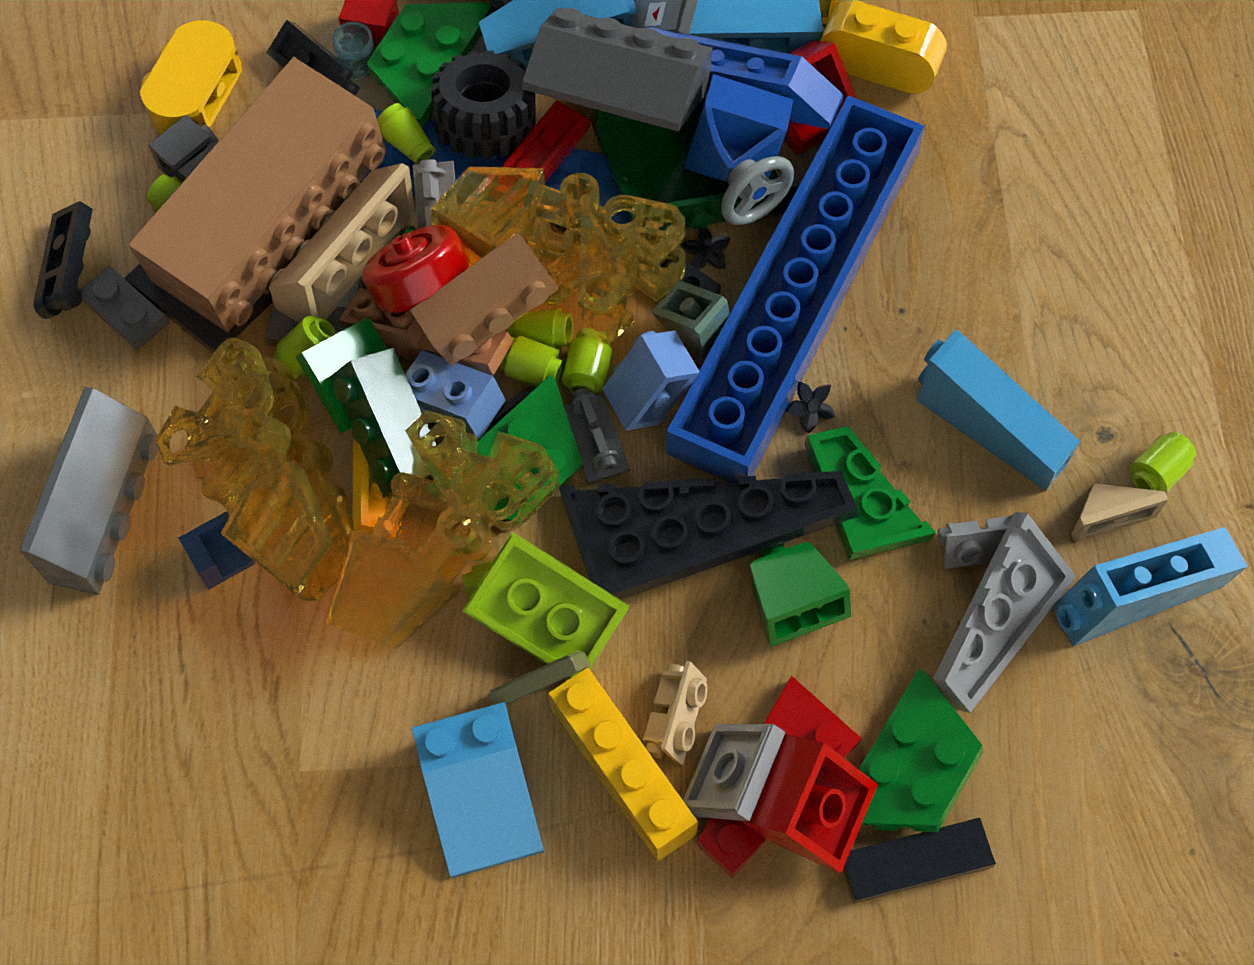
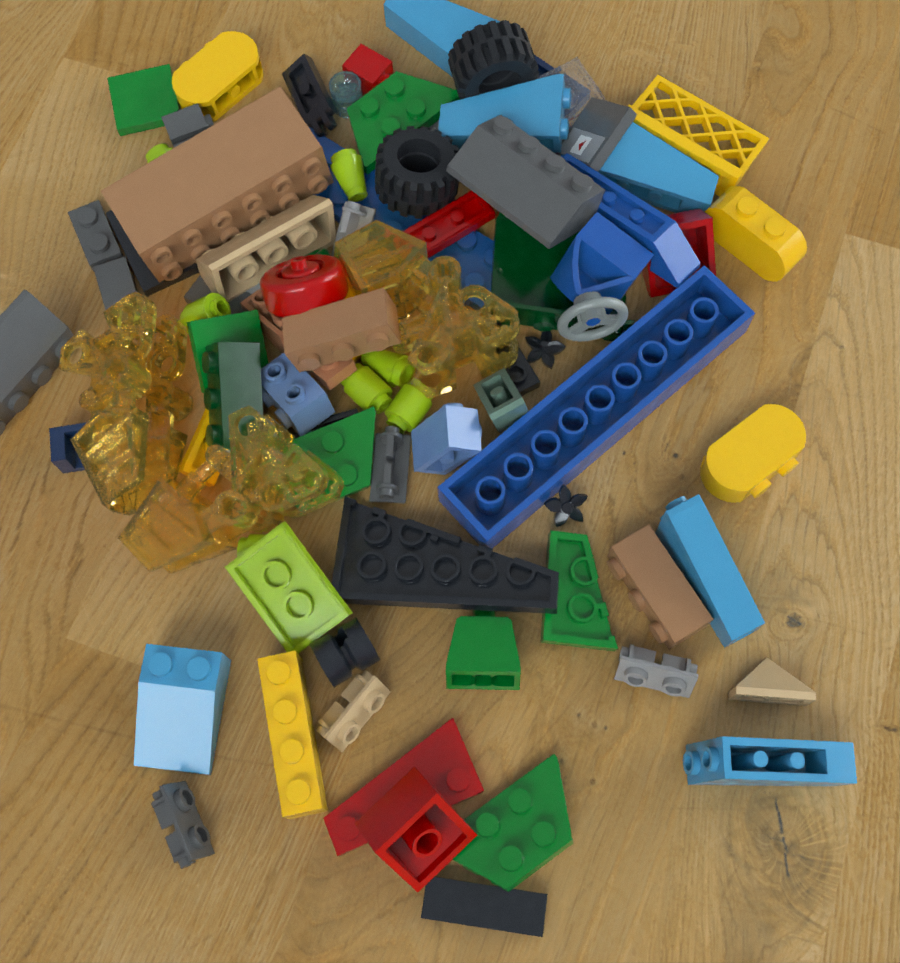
camera: 25 degrees right, 5 degrees up
black plate [33,201,93,319] -> none
olive tile [488,650,590,705] -> none
light grey plate [683,724,785,821] -> none
light grey wing [933,512,1076,713] -> none
lime brick [1130,432,1196,493] -> none
none -> dark grey tile [93,256,145,329]
none -> green tile [107,64,180,136]
none -> dark grey hinge [151,781,215,869]
none -> black wheel [309,617,380,687]
none -> medium nougat brick [607,524,714,650]
none -> yellow brick [700,404,806,503]

